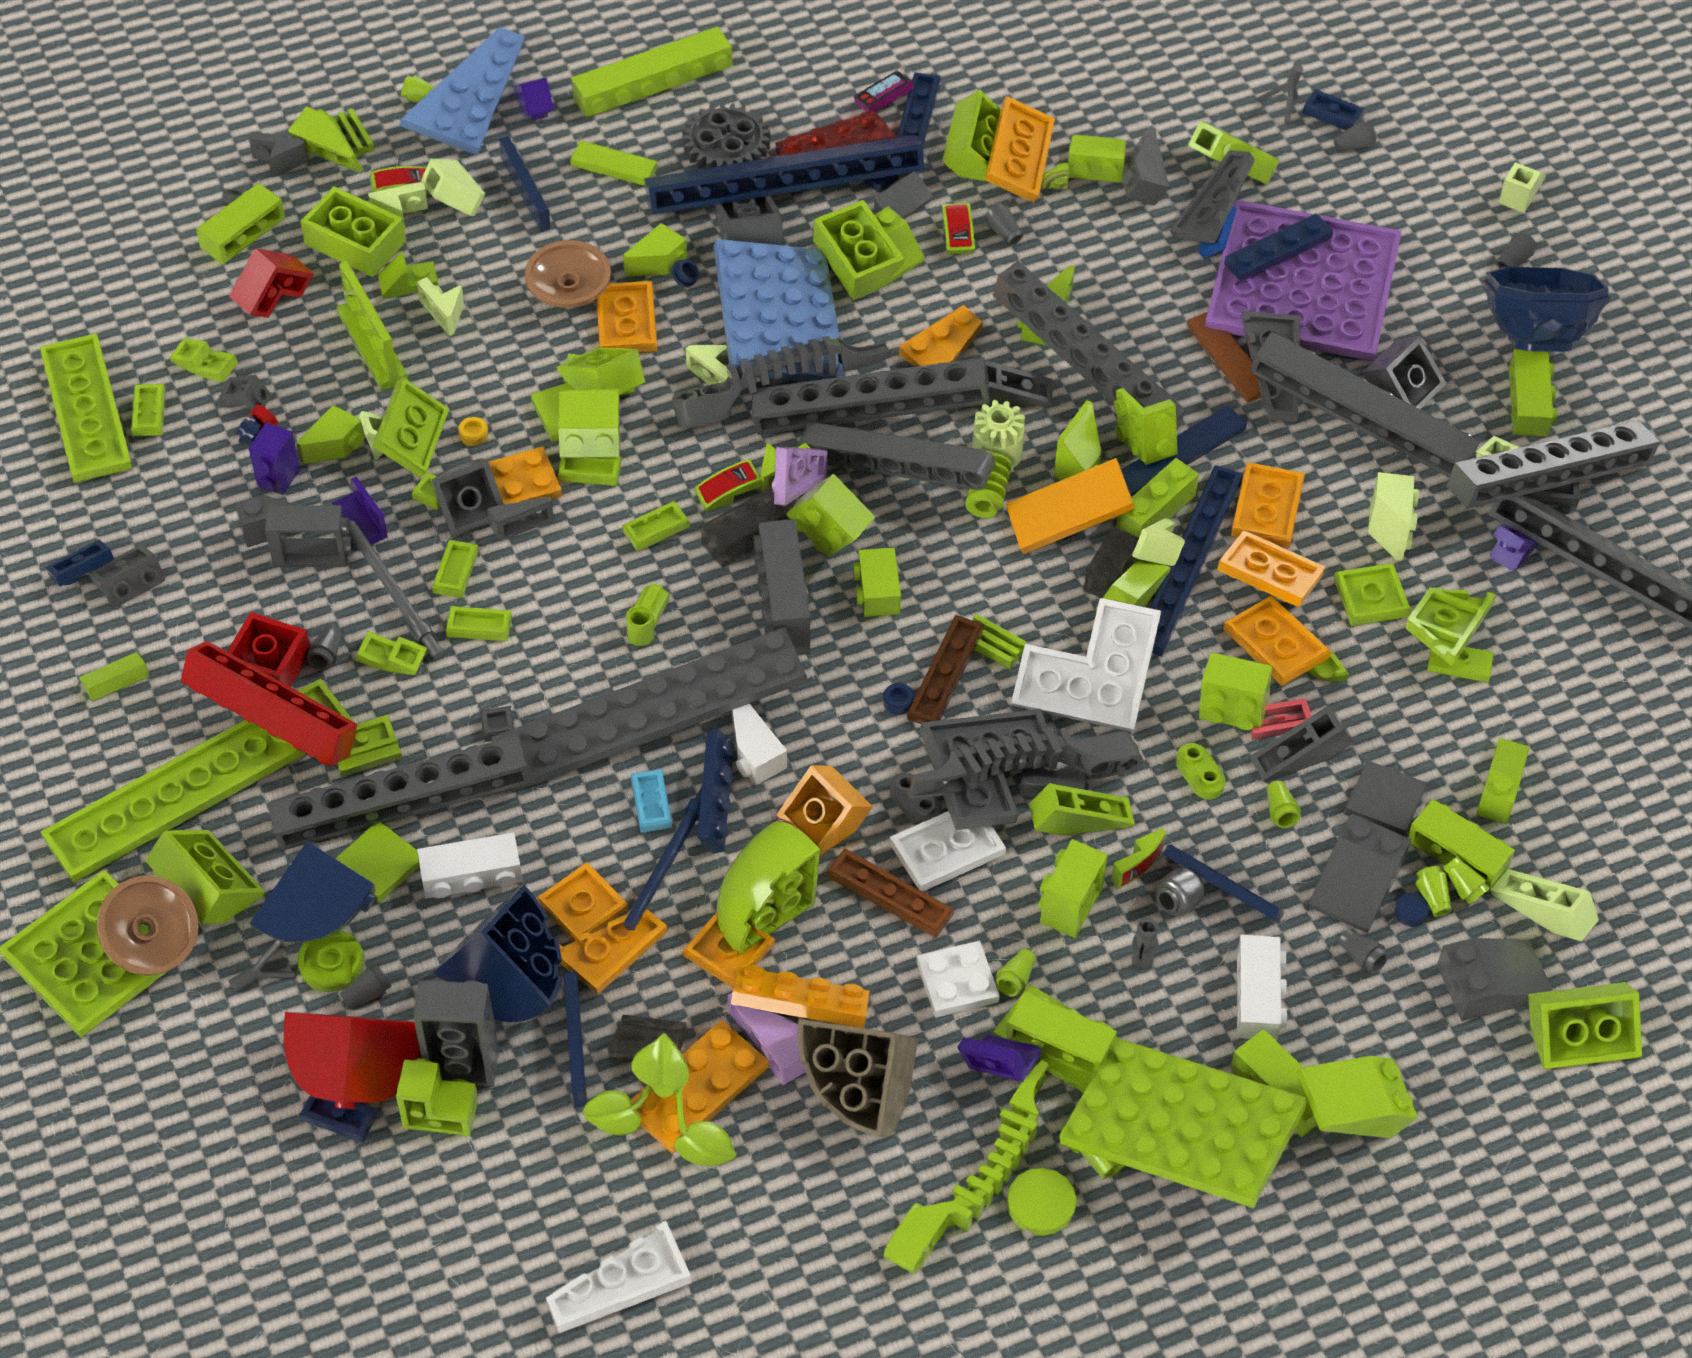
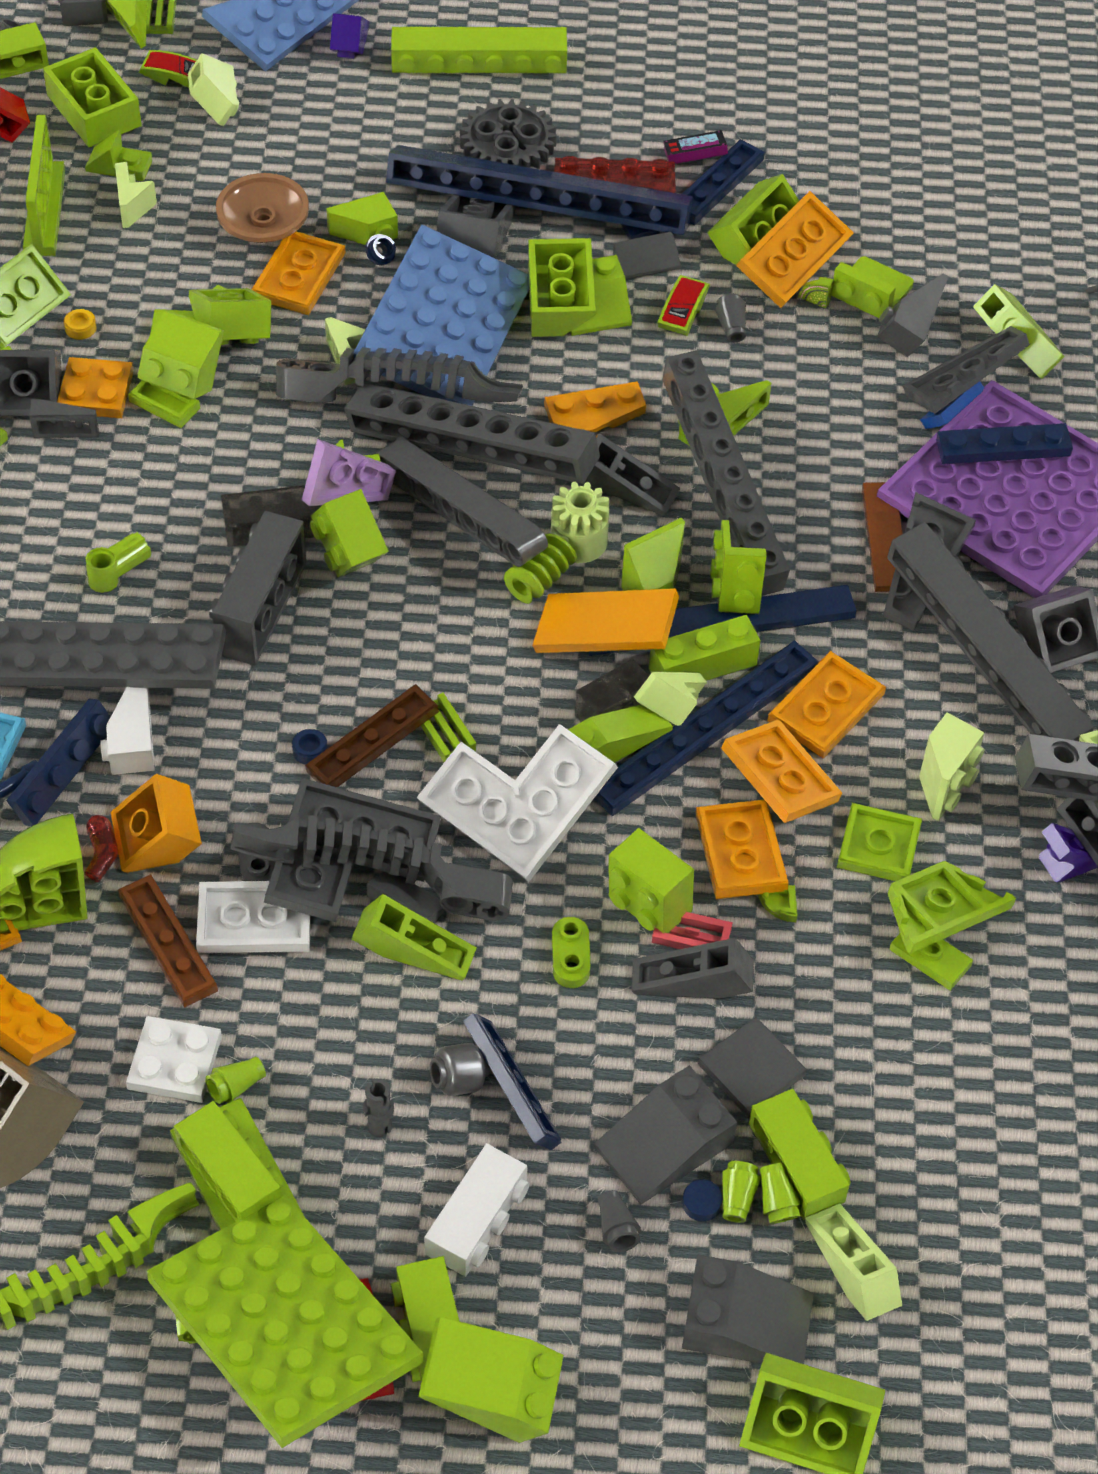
camera: 25 degrees right, 0 degrees up
yellowish green slope [368,182,428,228] -> none
dark blue tile [499,136,551,232] -> none
lime tile [570,140,658,186] -> none
lime plate [622,501,690,552] -> none
slope [694,458,761,512] -> none
lime brick [853,547,901,617] -> none
dark purple panel [957,1035,1042,1082] -> none
lime tile [1007,1168,1077,1236] -> none
lime brick [1038,839,1108,938] -> none
lime slope [1111,828,1166,889] -> none
lime cone [1267,781,1301,828] -> none
lime slope [1476,737,1530,824] -> none

